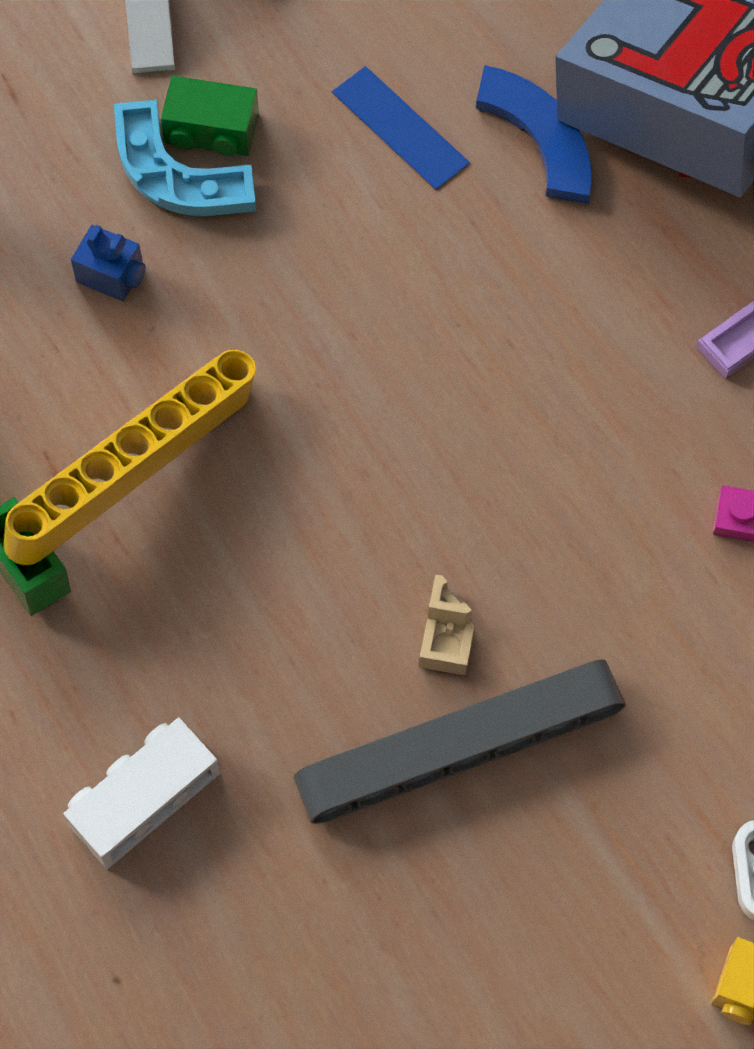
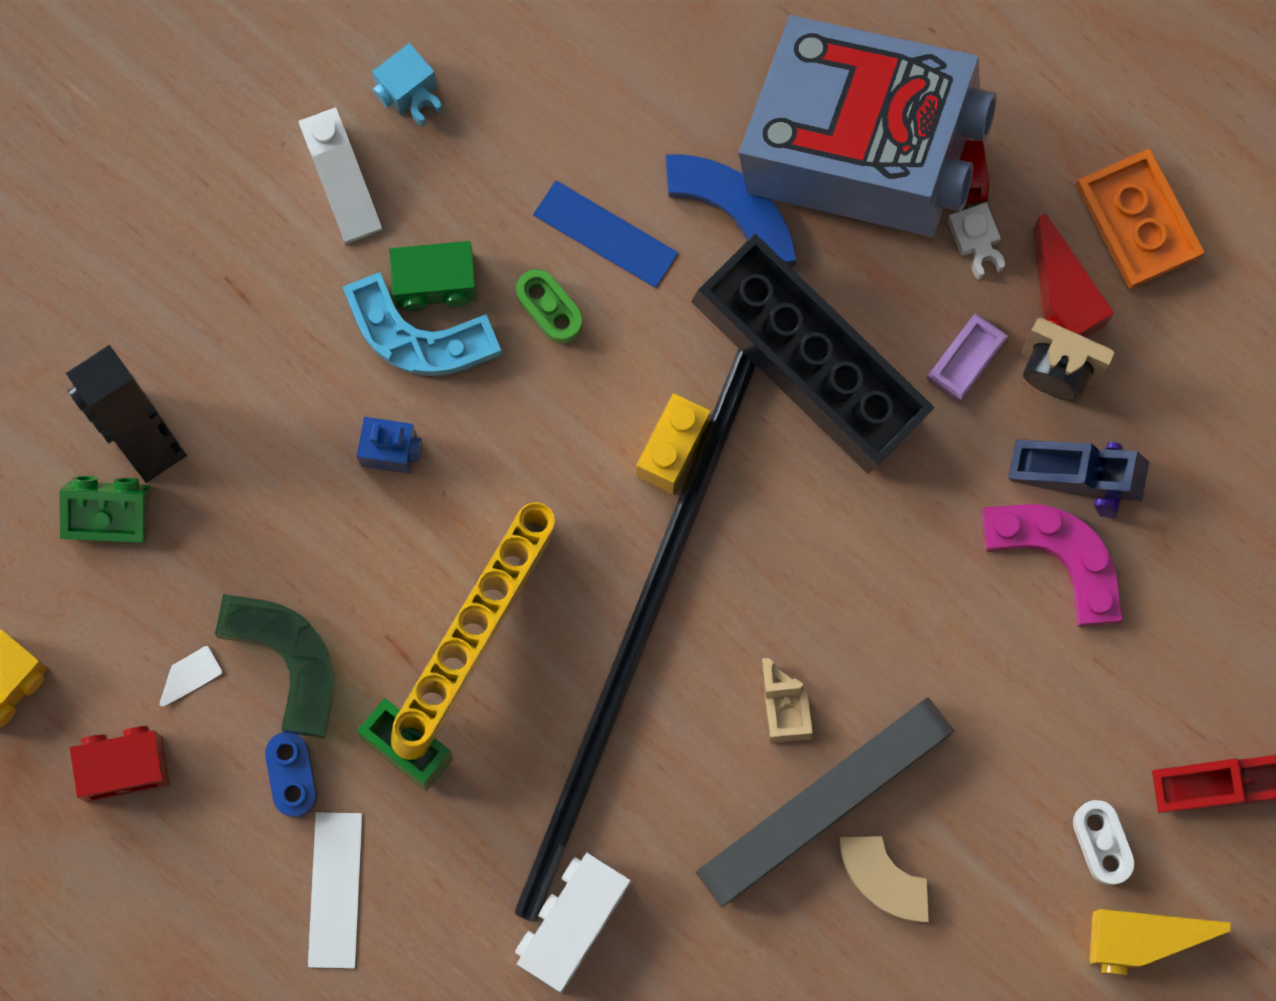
camera: 15 degrees left, 10 degrees up
none -> black axle [515,348,756,922]
none -> bright green plate [516,269,582,344]
none -> yellow brick [636,393,710,494]
none -> black brick [691,233,935,474]
none -> tan tile [838,836,929,923]

